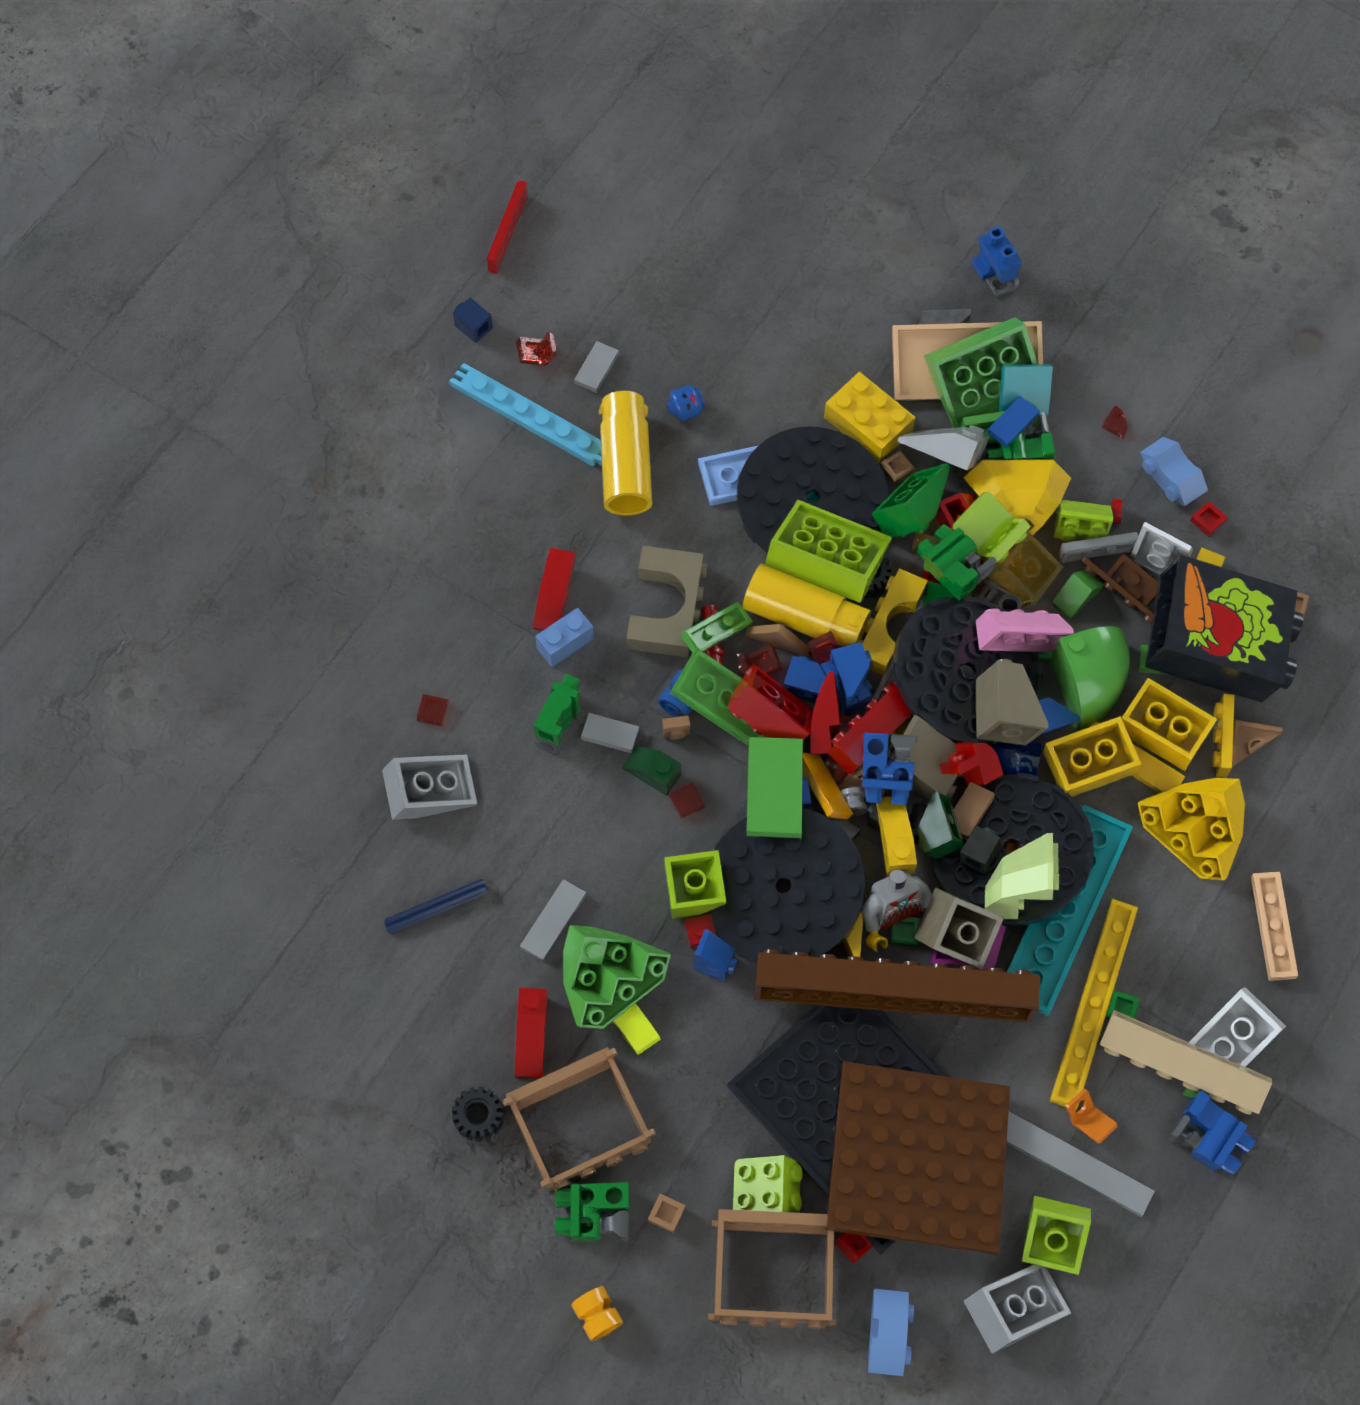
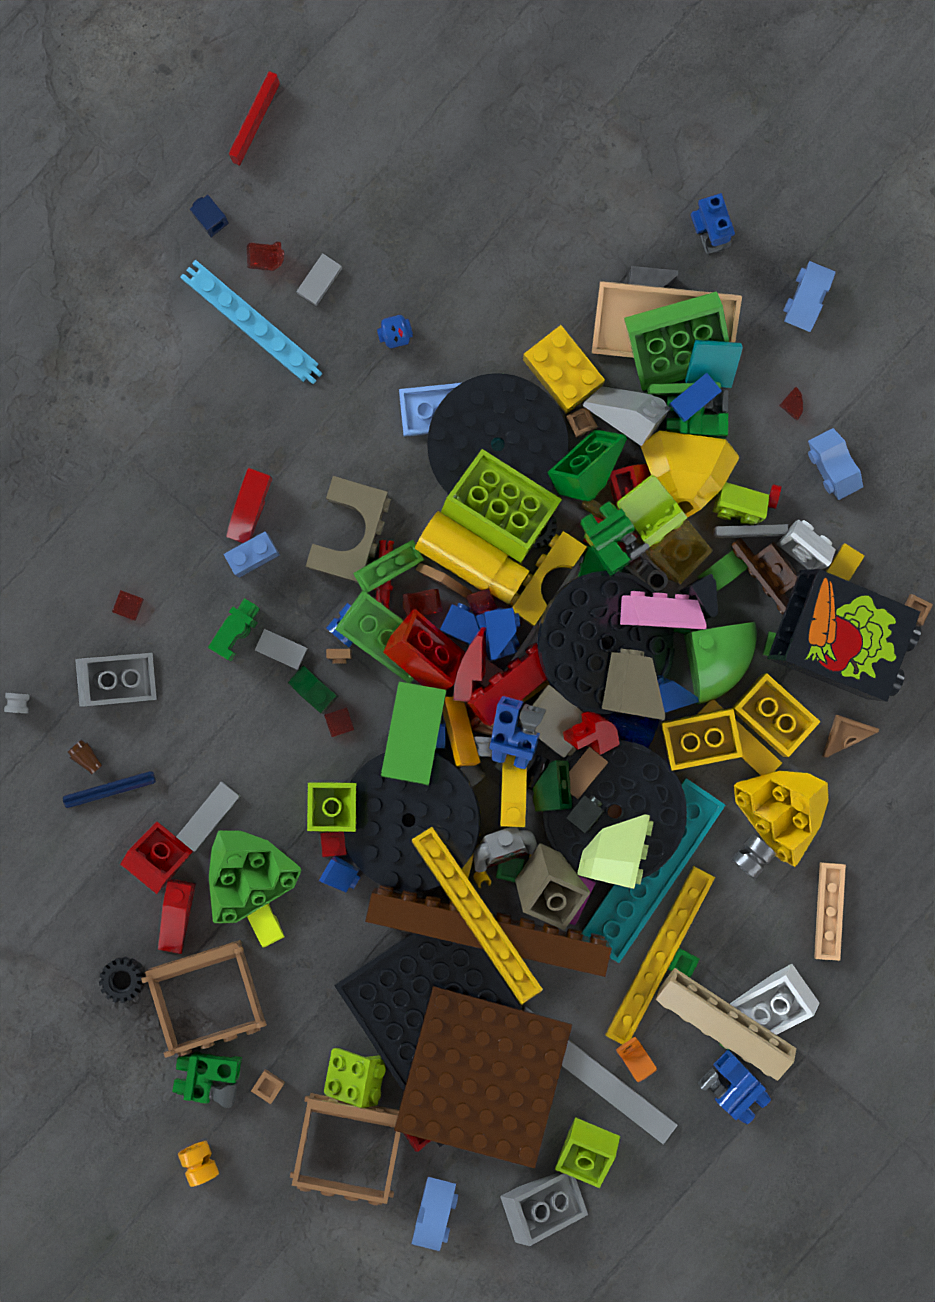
camera: 15 degrees right, 20 degrees up
yellow piece [599,391,652,516] -> none
red plate [1190,501,1228,537] -> none
yellow plate [1212,694,1234,778] -> none
none -> light grey wheel [4,693,30,713]
none -> reddish brown cone [67,739,102,775]
none -> red slope [120,822,193,894]
none -> yellow tile [412,827,543,1005]
none -> black tile [680,574,718,619]
none -> flat silver wheel [731,834,776,879]
none -> medium blue brick [783,261,835,332]

